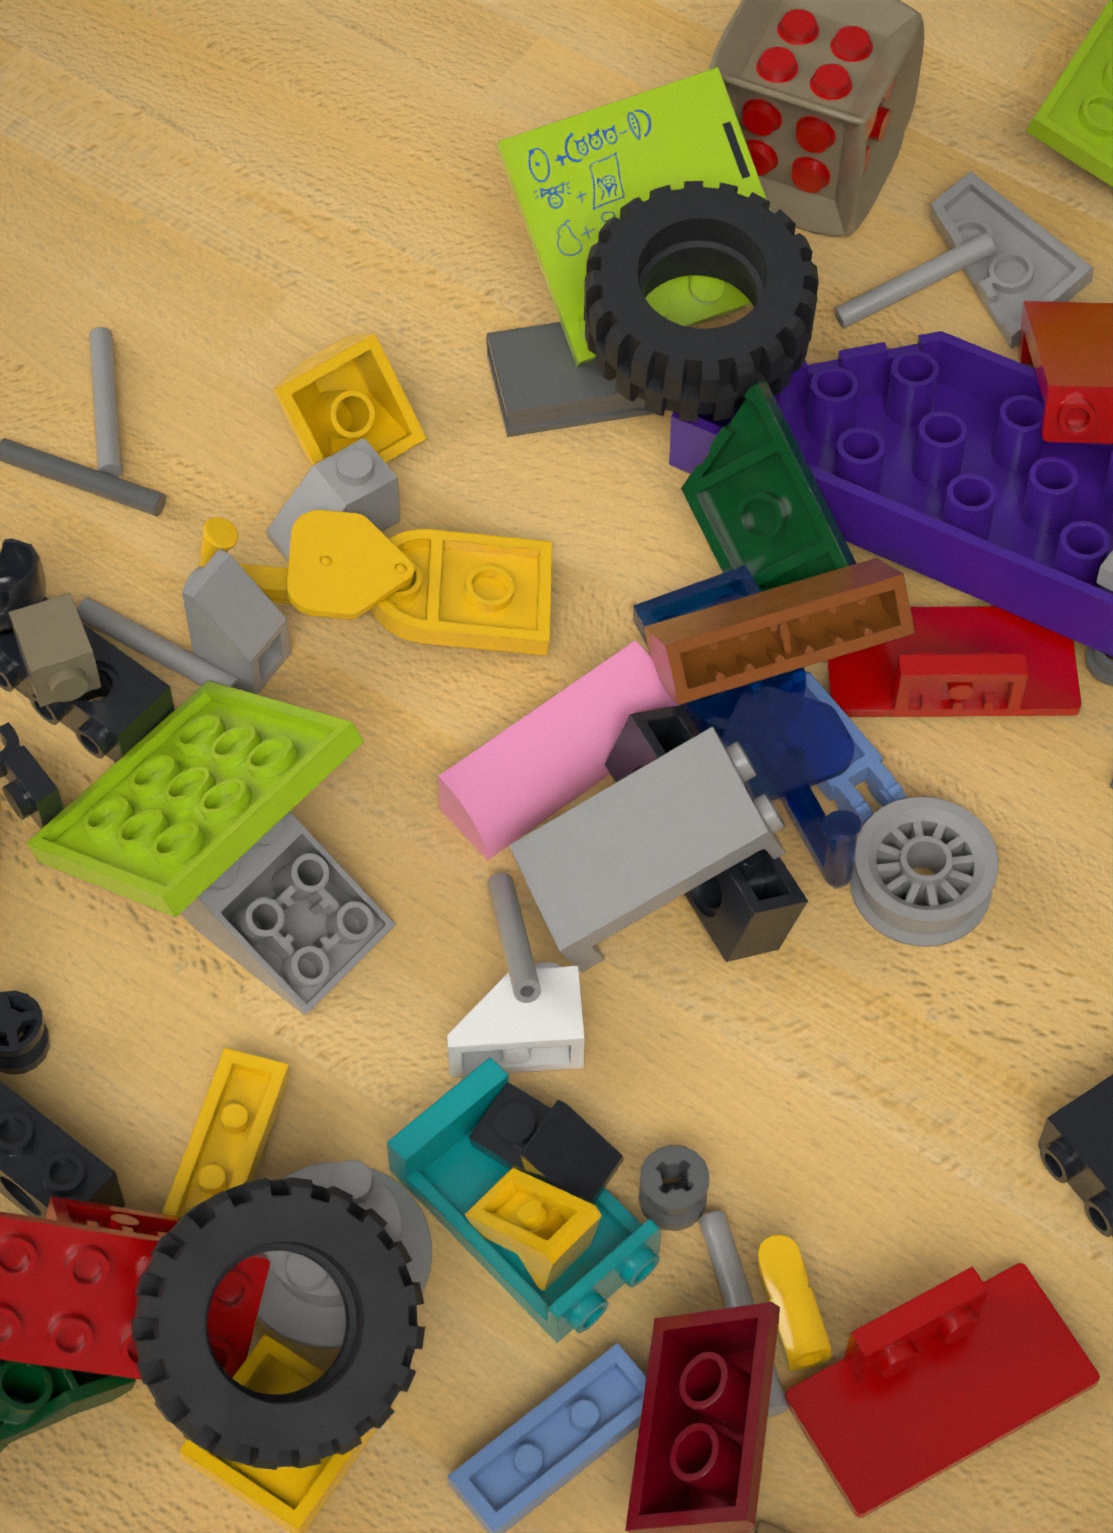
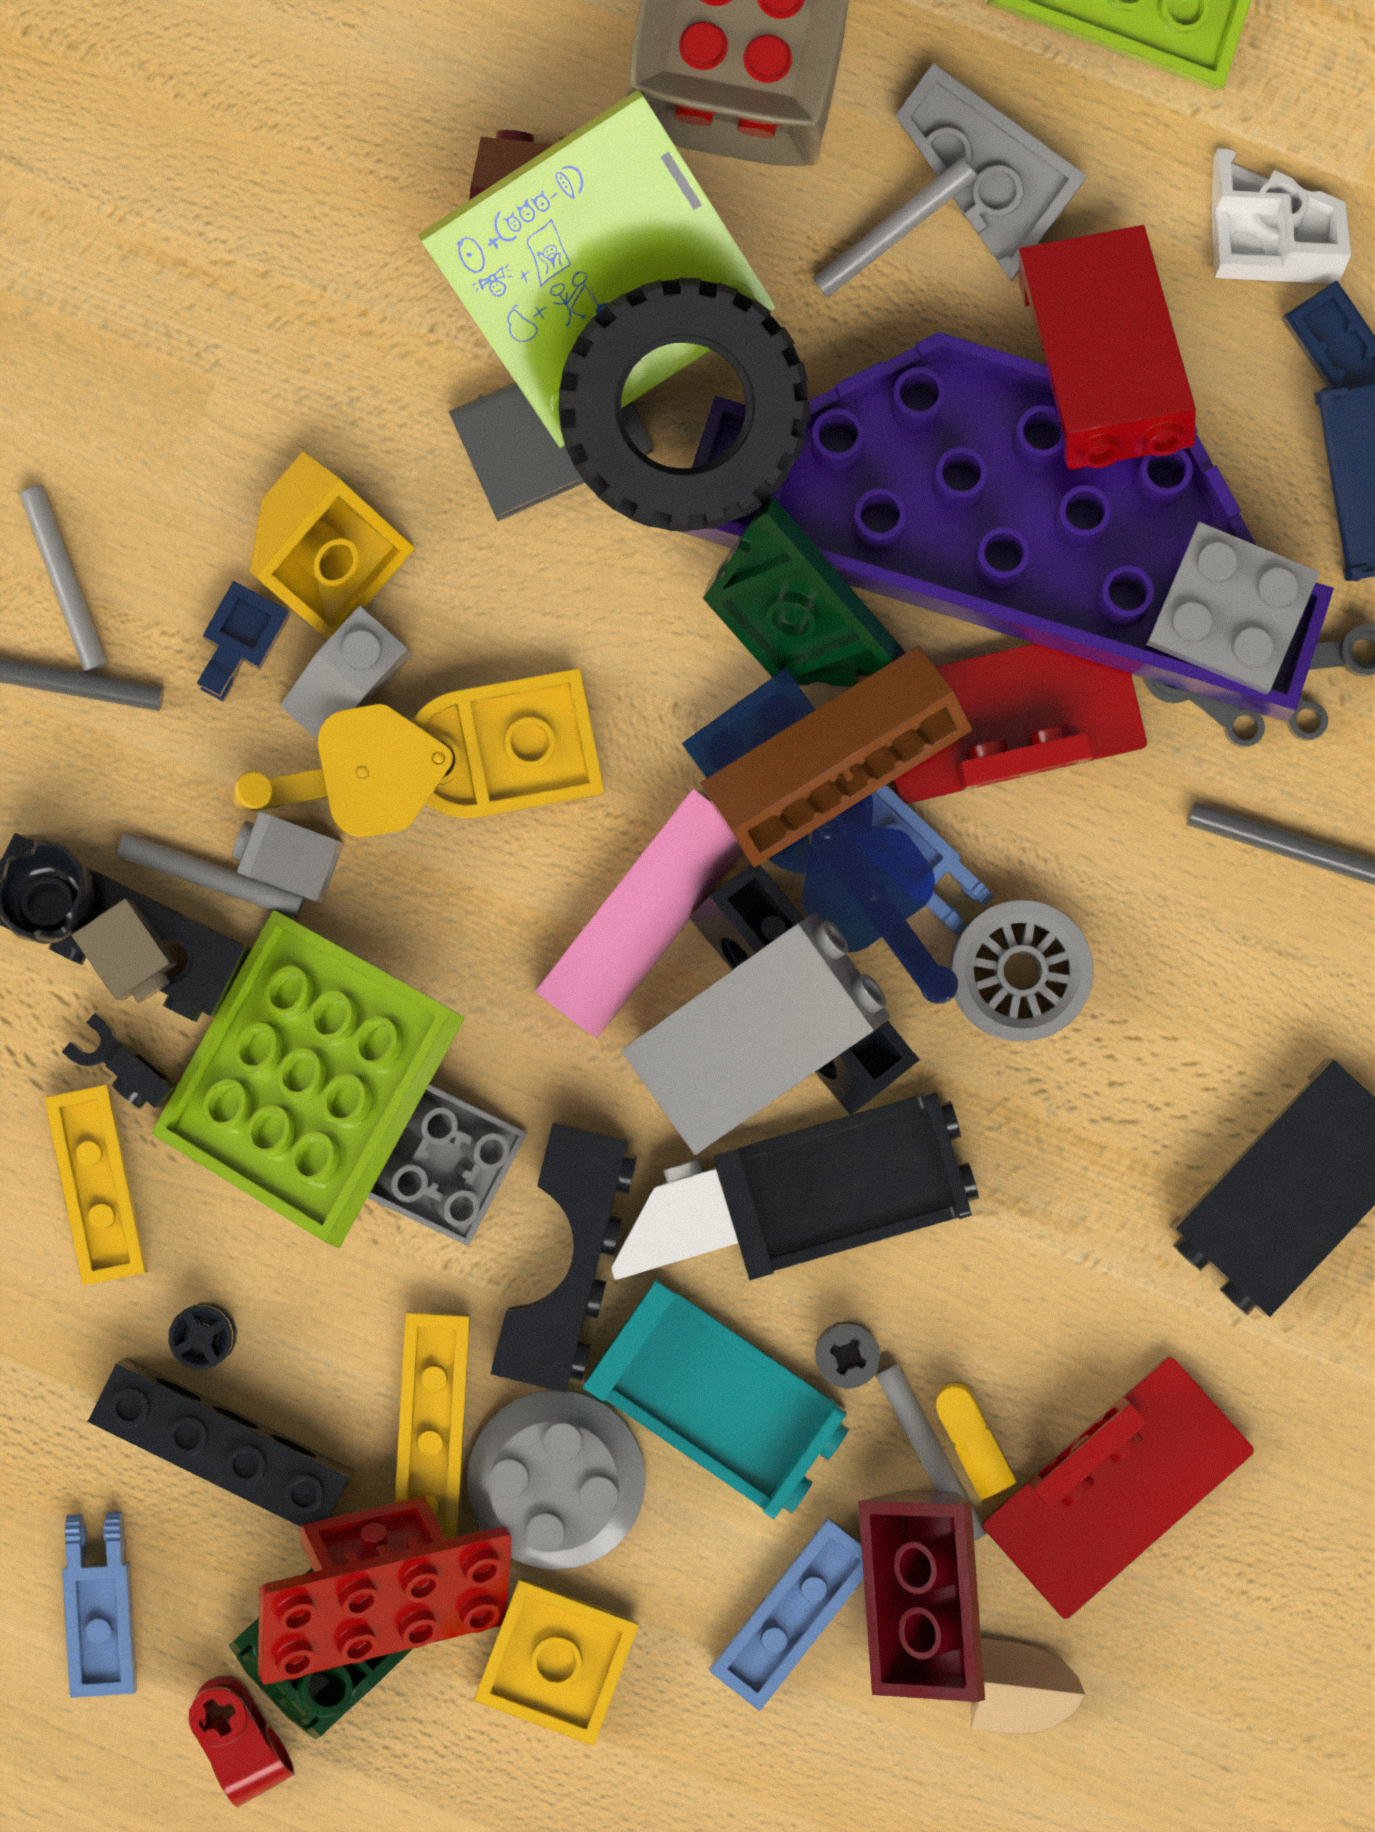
camera: 10 degrees left, 30 degrees up
black tyre [131,1177,425,1470] -> none
yellow slope [465,1168,602,1291] -> none
black slope [469,1082,624,1205] -> none
light grey piece [488,873,541,1003] -> none
none -> dark blue plate [197,581,291,702]
none -> black arch [490,1122,637,1393]
none -> black panel [713,1091,979,1281]

